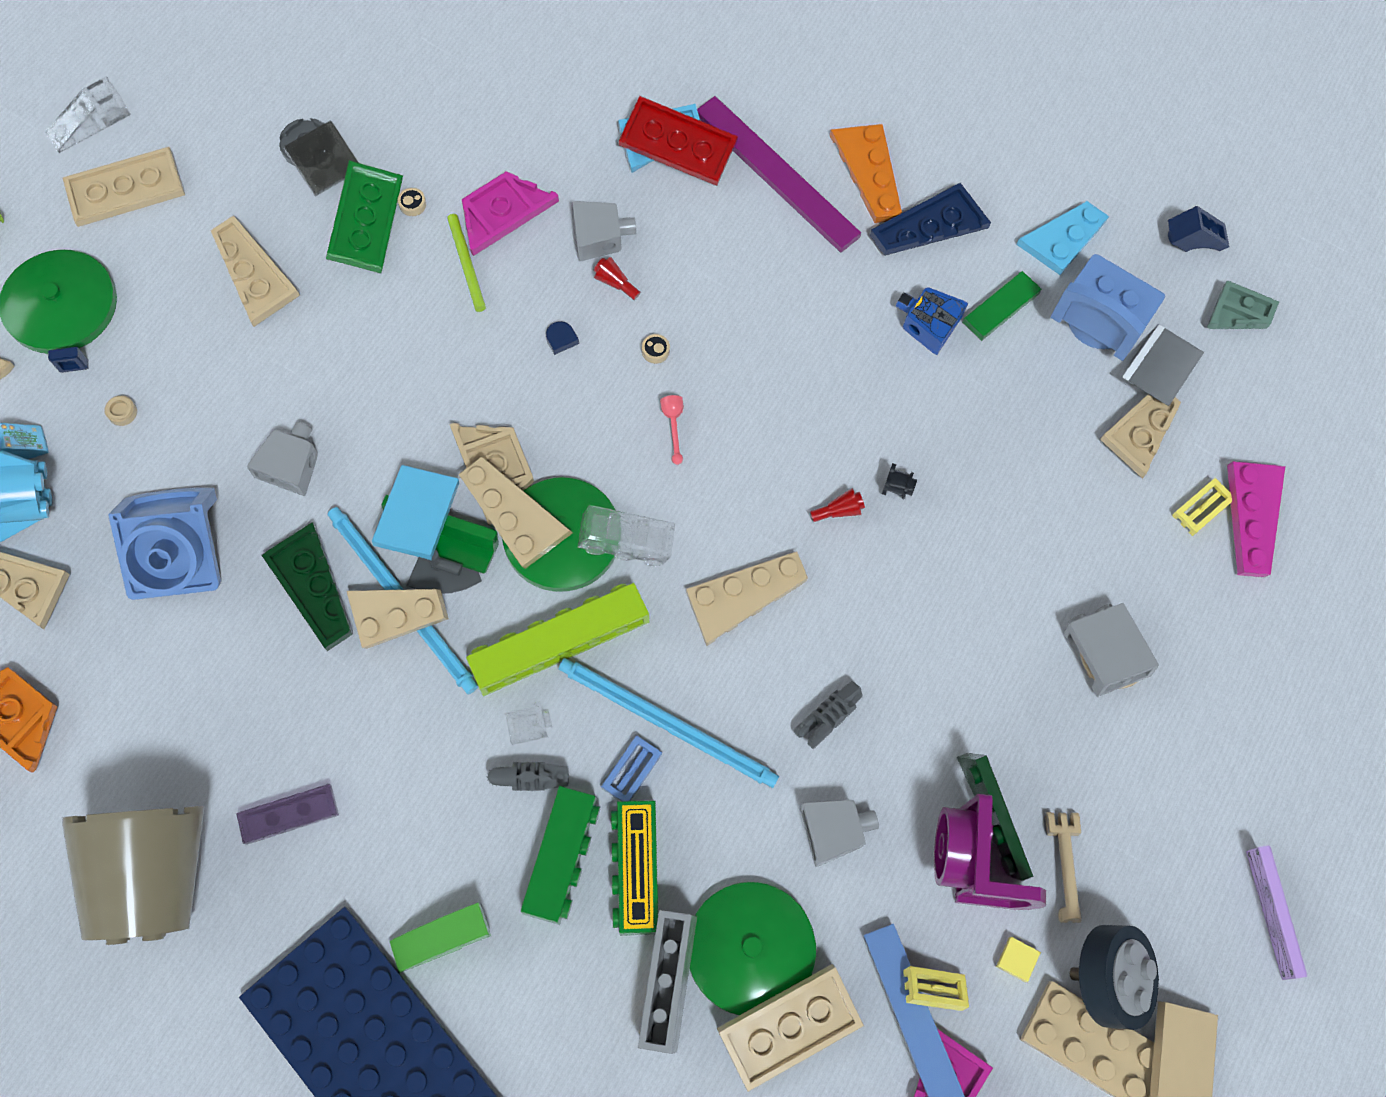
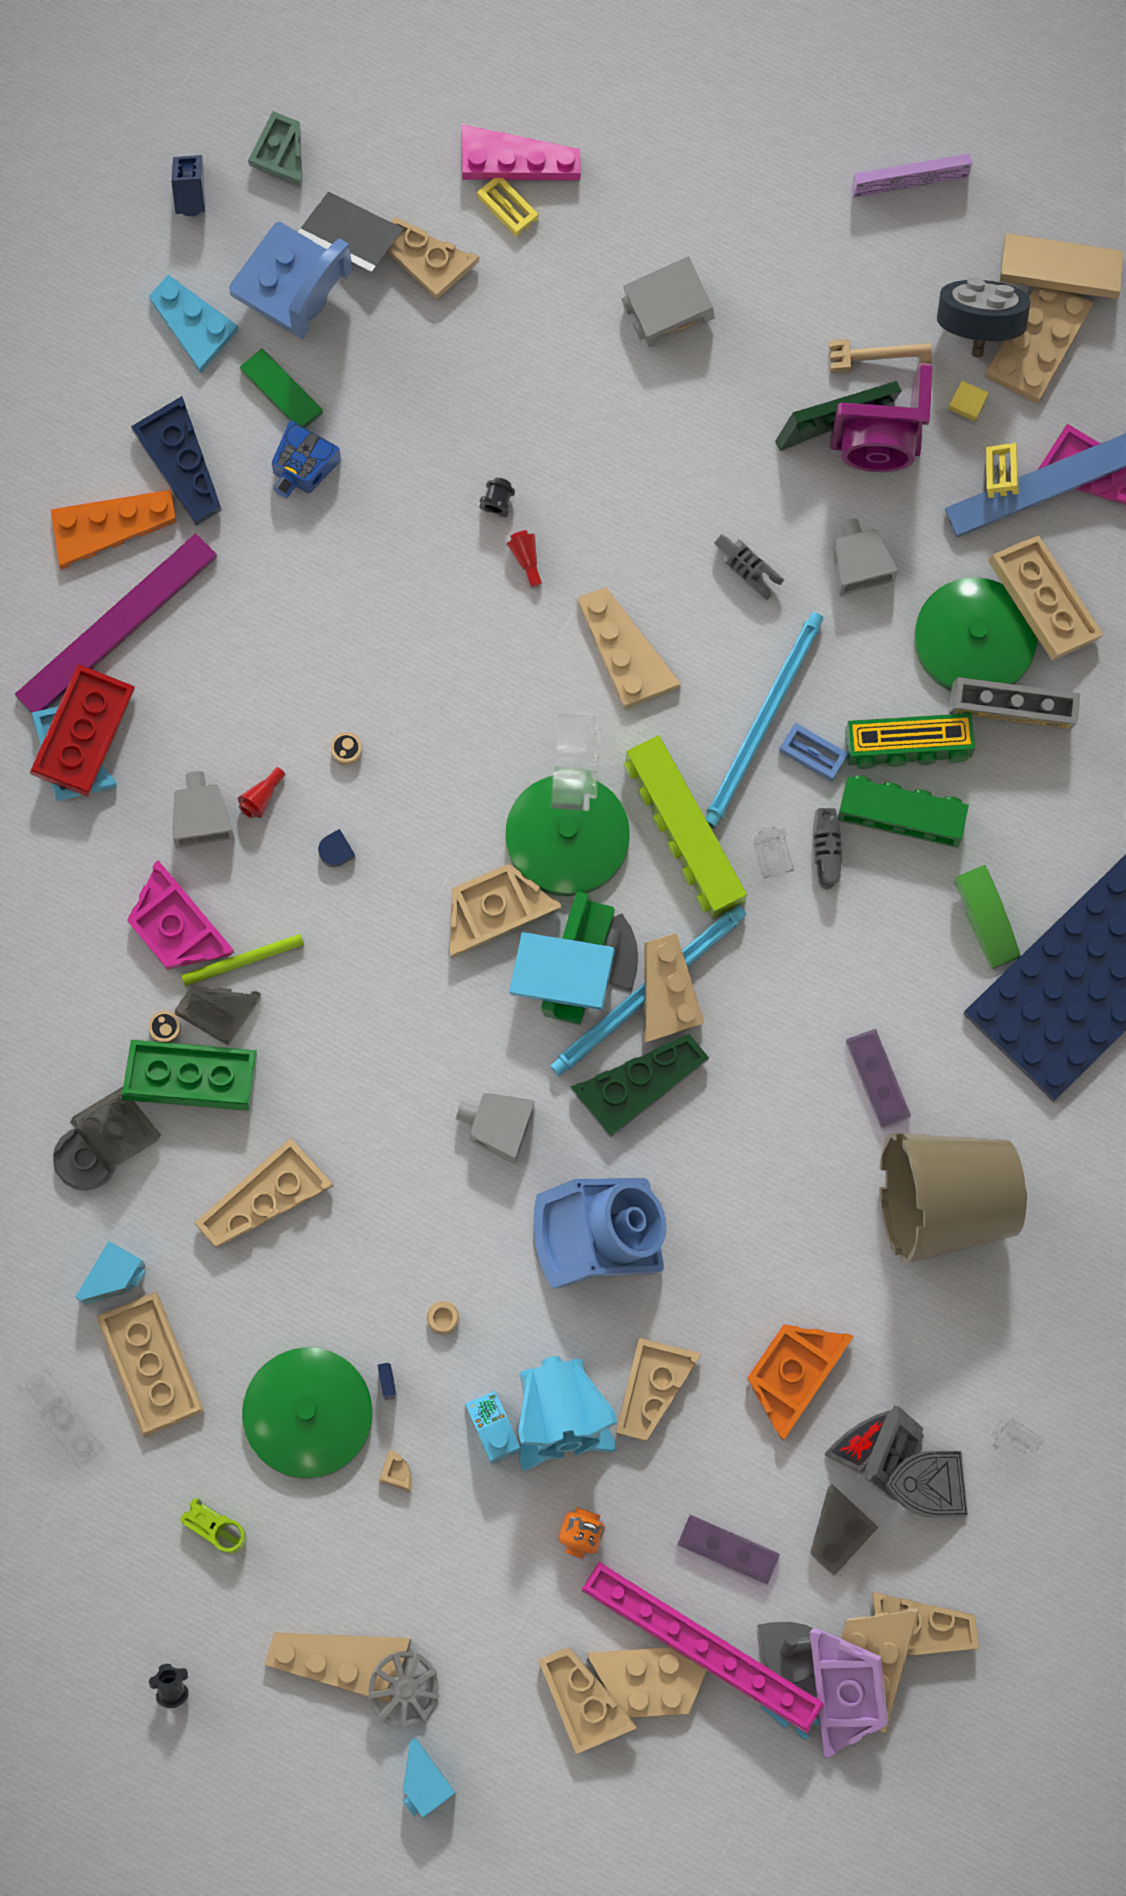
camera: 90 degrees left, 5 degrees up
tan wing [458,457,573,569] -> none
coral hinge [660,395,684,465] -> none
none -> medium azure slope [75,1241,146,1305]
none -> clear smoke wing [175,985,261,1046]

